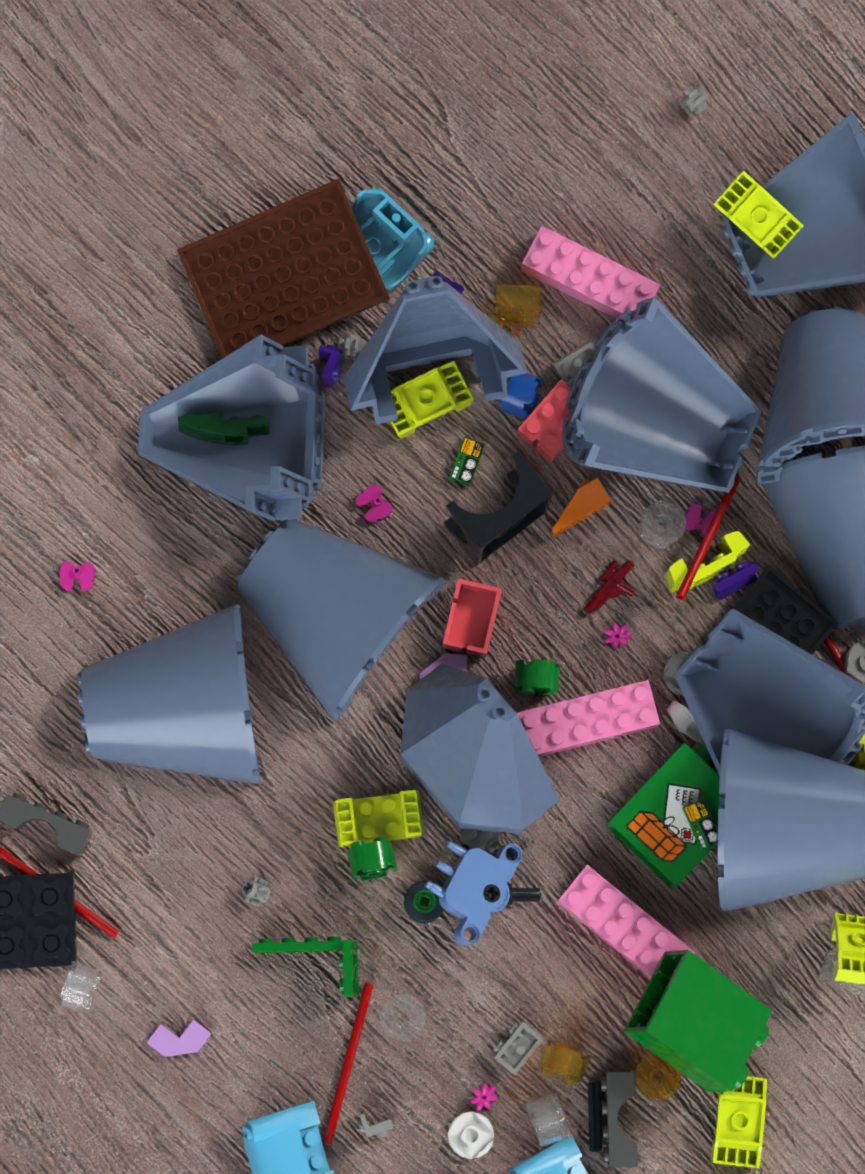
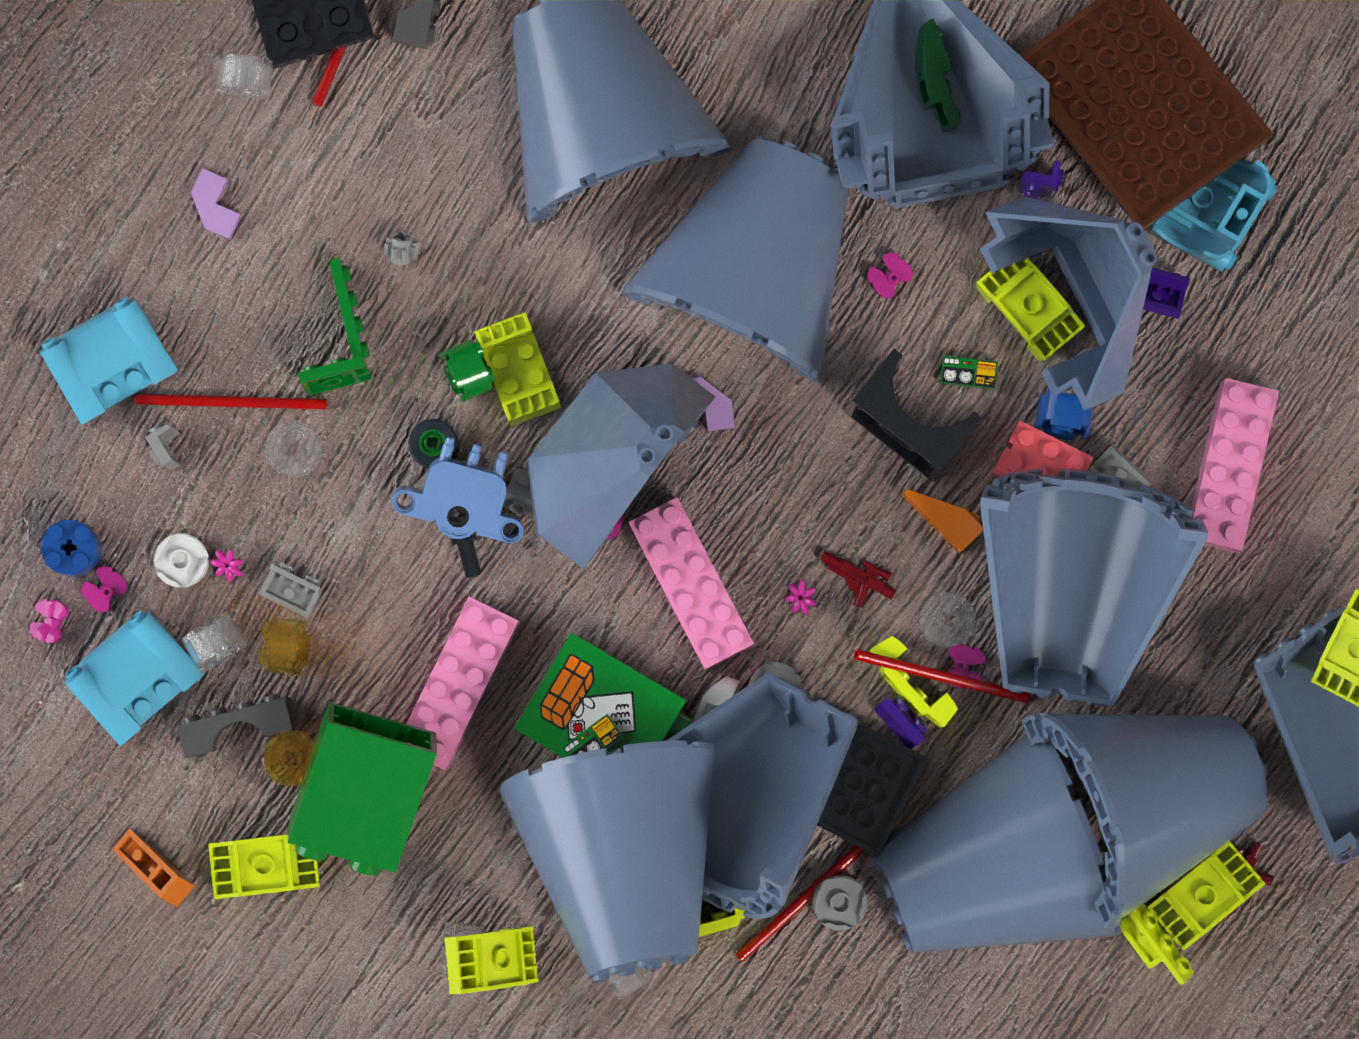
camera: 85 degrees right, 5 degrees up
light grey gear [337,334,365,360] -> none
coral piece [442,578,502,658] -> none
clear yellow piece [494,285,541,327] -> none
green brick [513,660,560,697] -> none
black axle [588,1082,602,1152] -> none

